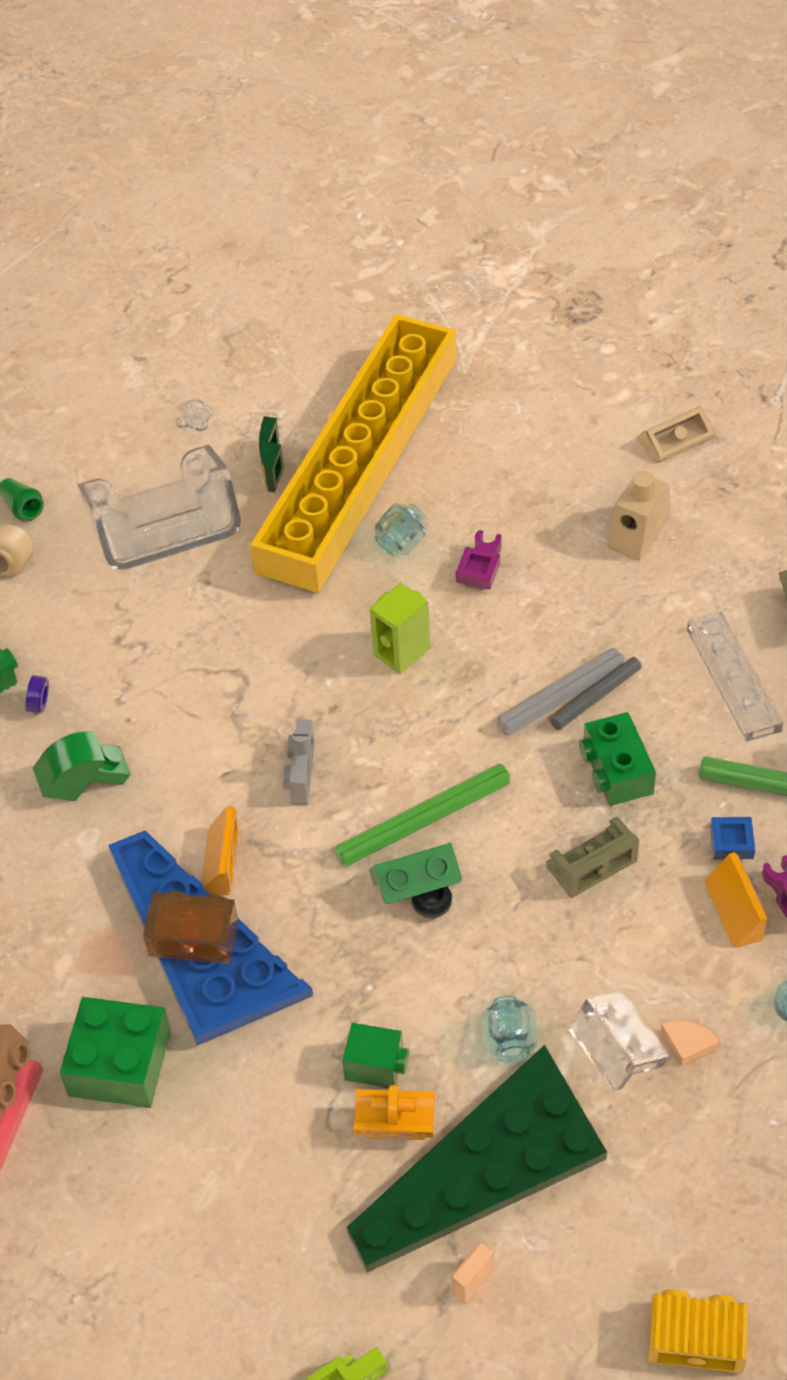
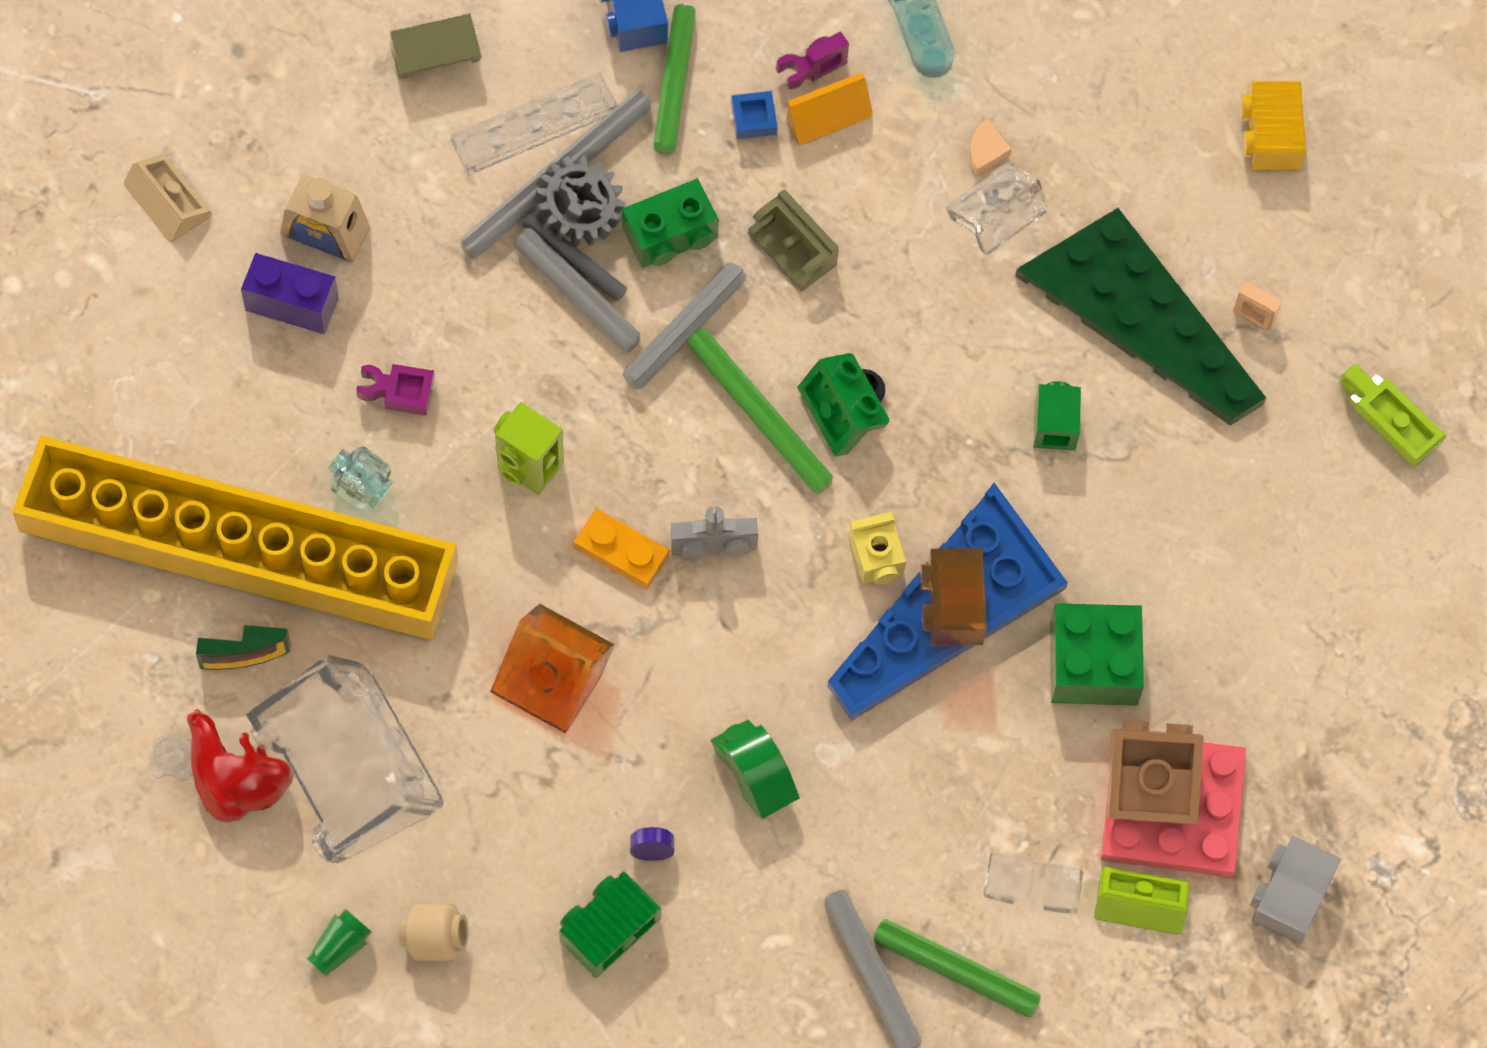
camera: 105 degrees left, 15 degrees up
light orange slope [201,806,239,895] -> none
light orange hips [353,1085,435,1140] -> none
clear light blue head [481,995,539,1063] -> none
none -> red piece [187,709,294,822]
none -> dark purple brick [241,253,339,335]
none -> light grey axle [460,90,651,258]
none -> clear orange slope [490,603,615,733]
none -> dark grey gear [533,156,625,247]
none -> light orange plate [573,508,670,590]
none -> light grey axle [623,262,747,389]
none -> light yellow brick [848,512,906,585]

